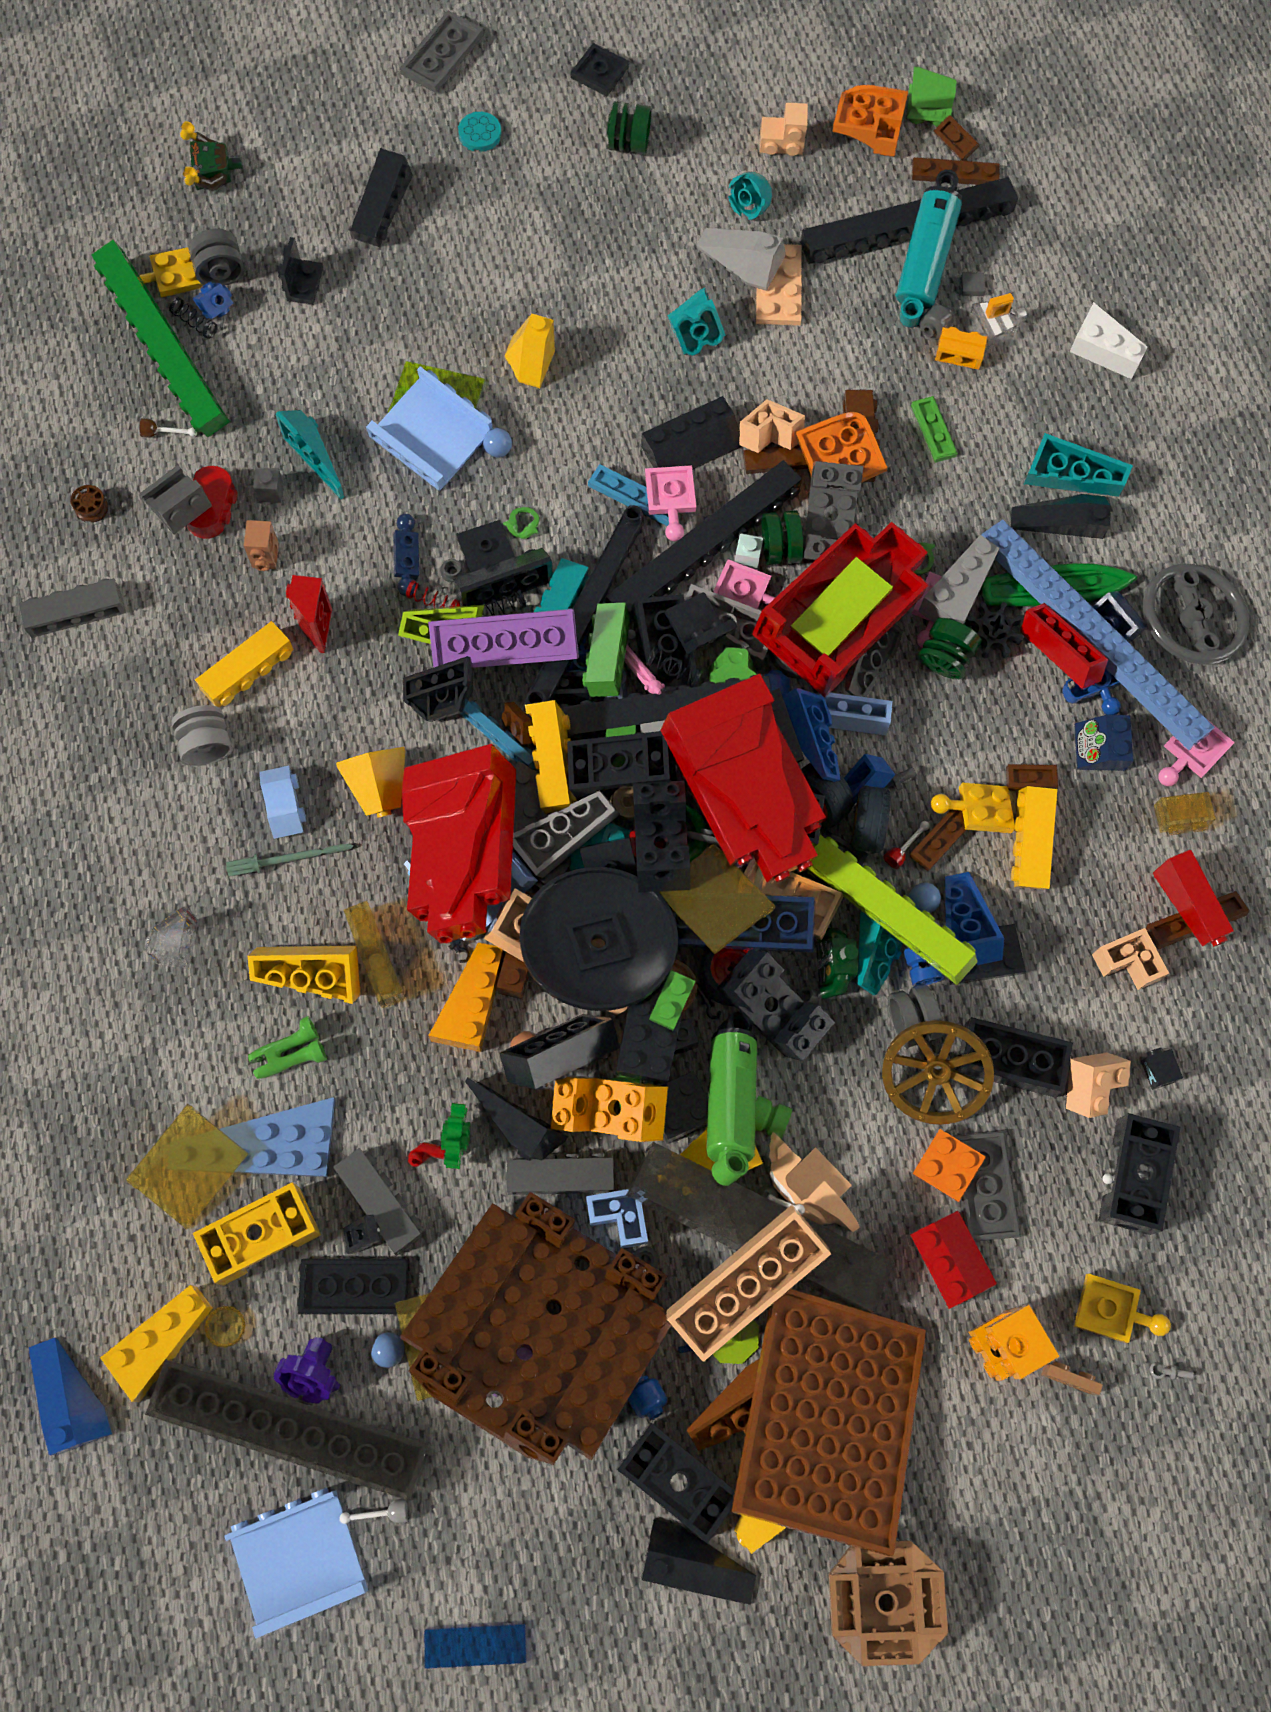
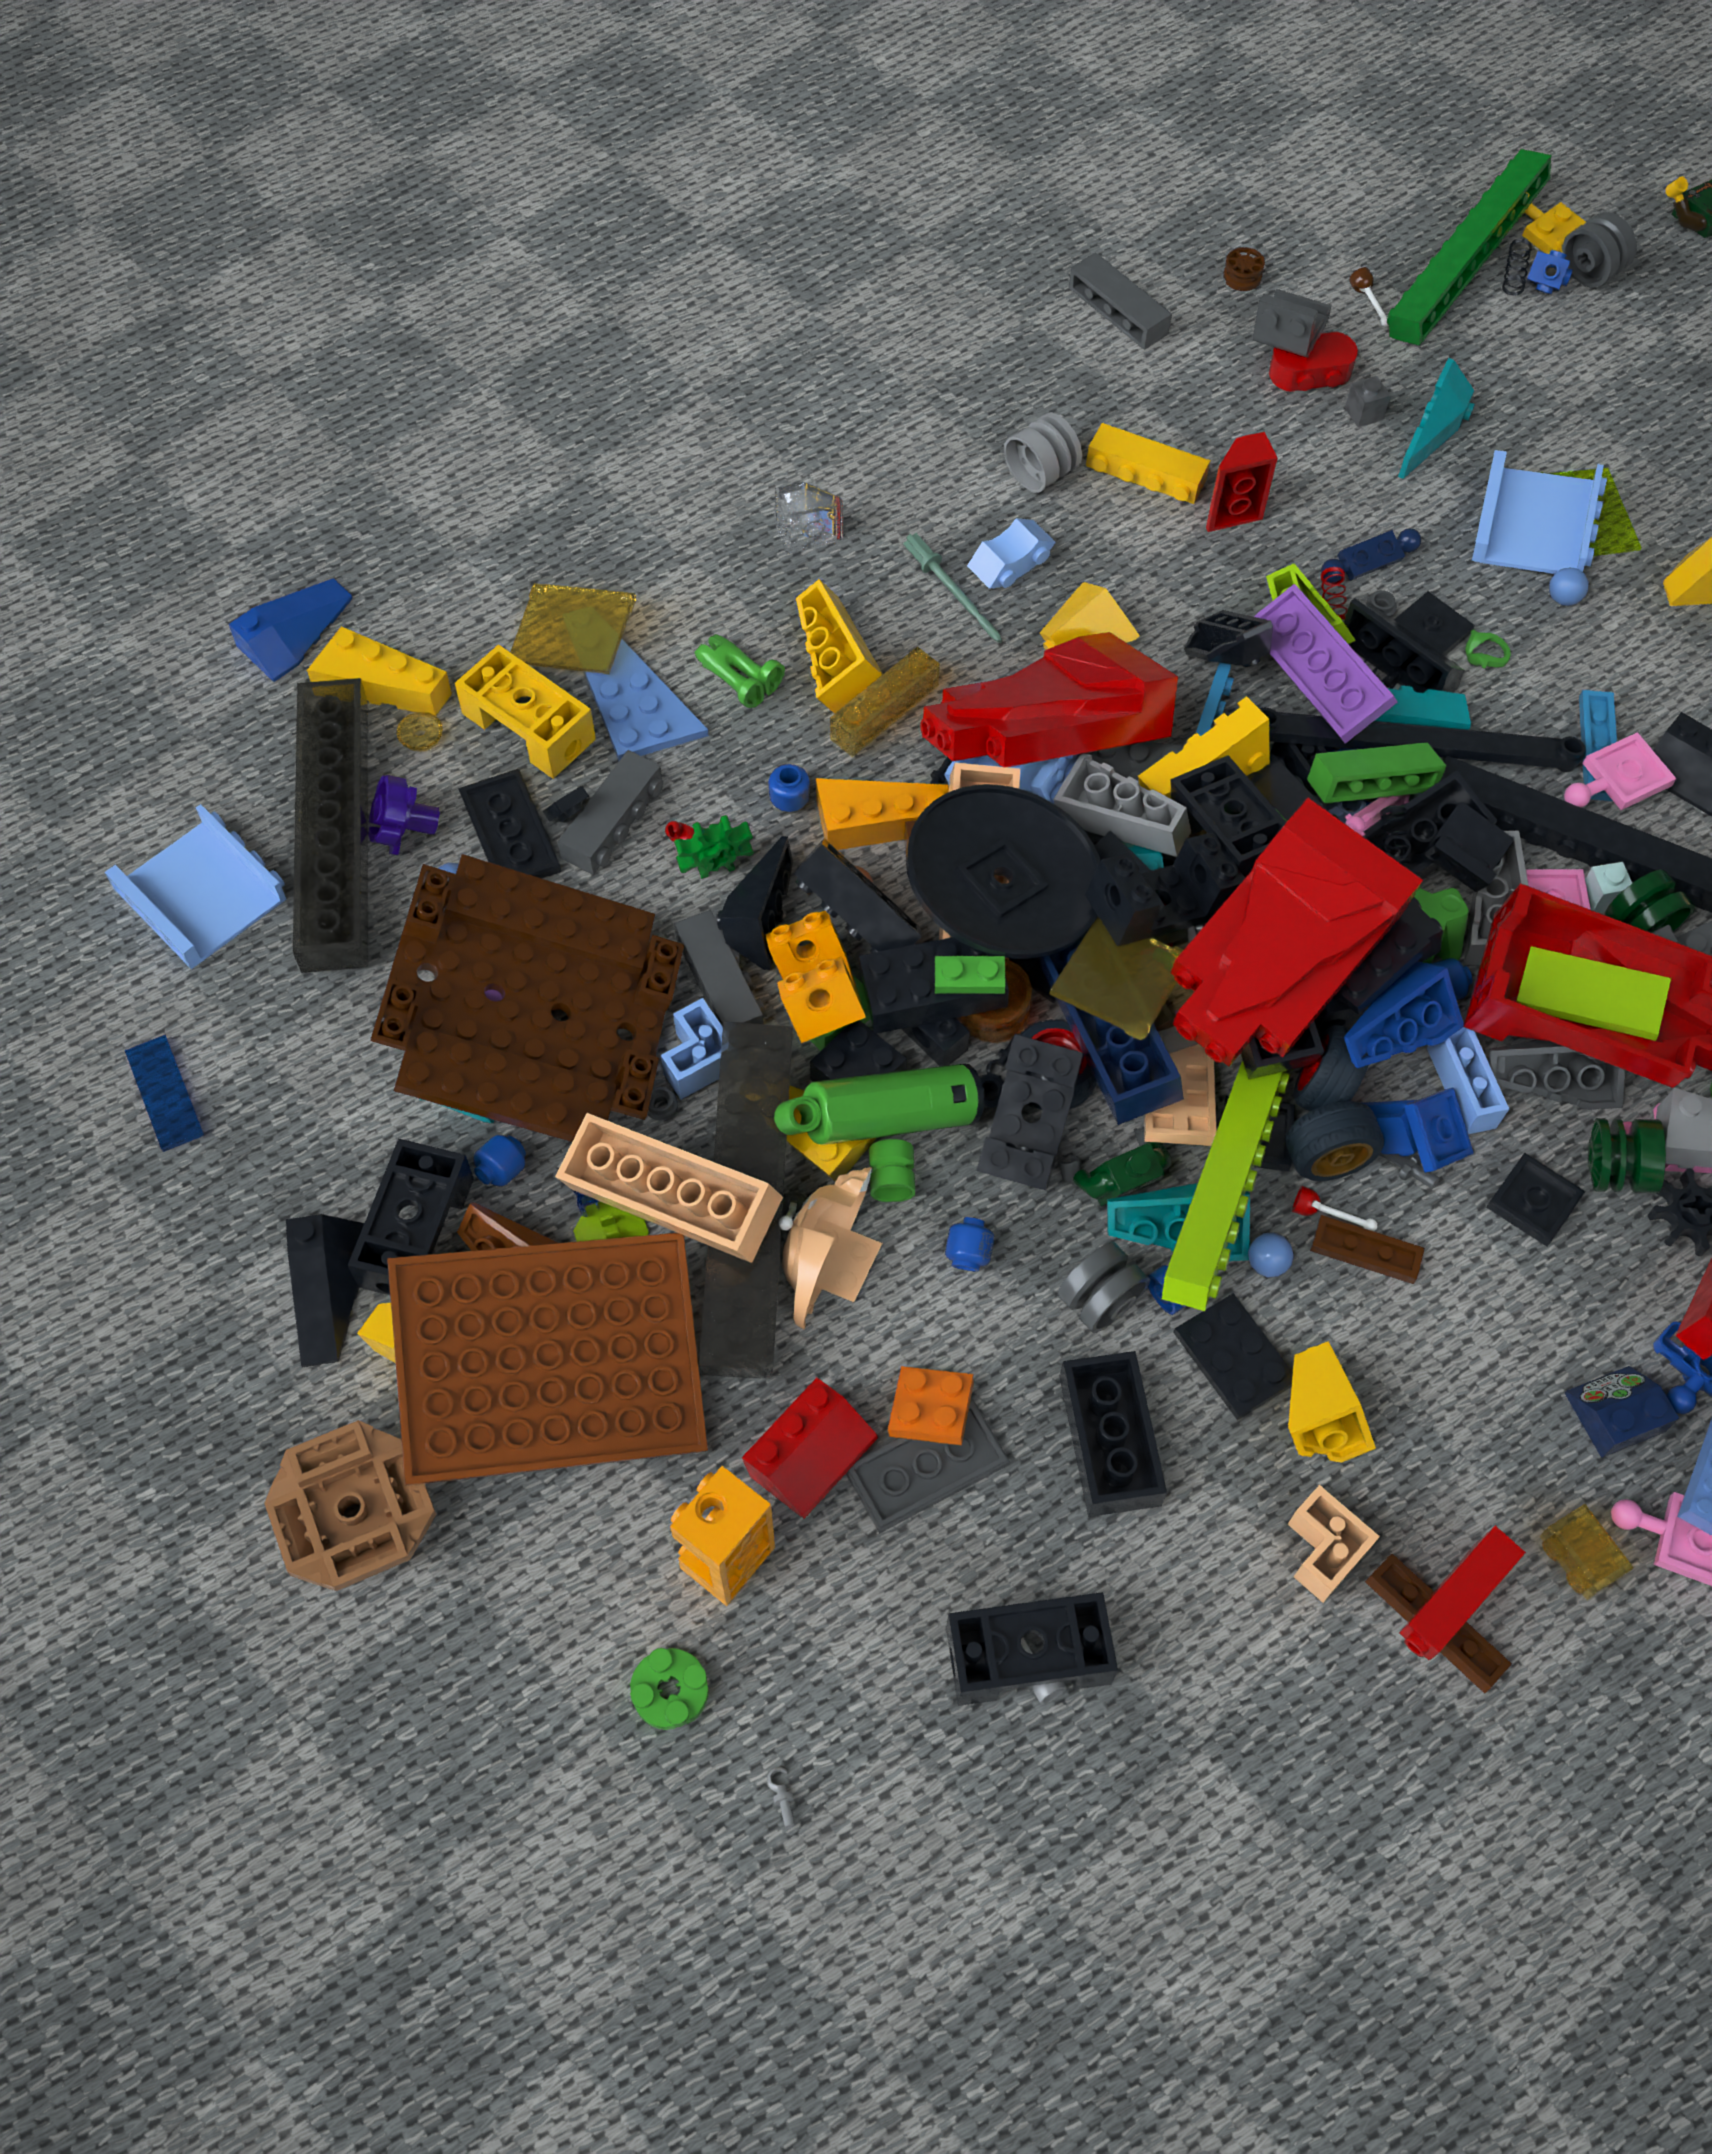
camera: 70 degrees right, 10 degrees down
nougat brick [244,520,279,571] -> none
black bracket [278,237,324,305] -> none
hinge [339,1498,408,1524] -> none
pearl gold wheel [882,1020,994,1125] -> none
yellow plate [931,782,1015,833] -> none
blue wedge [945,872,1004,965] -> none
reddish brown plate [1006,764,1058,791] -> none
yellow wedge [1011,786,1057,890] -> none
medium nougat plate [1041,1361,1103,1395] -> none
light nougat brick [1066,1053,1131,1118] -> none
yellow plate [1074,1273,1171,1343] -> none
black brick [1141,1048,1183,1090] -> none
none -> bright green plate [630,1648,709,1730]
none -> blue head [768,764,810,812]
none -> blue head [945,1217,995,1272]
none -> yellow slope [1288,1341,1376,1463]
none -> blue tile [1404,1087,1473,1173]
none -> black plate [1486,1153,1586,1247]

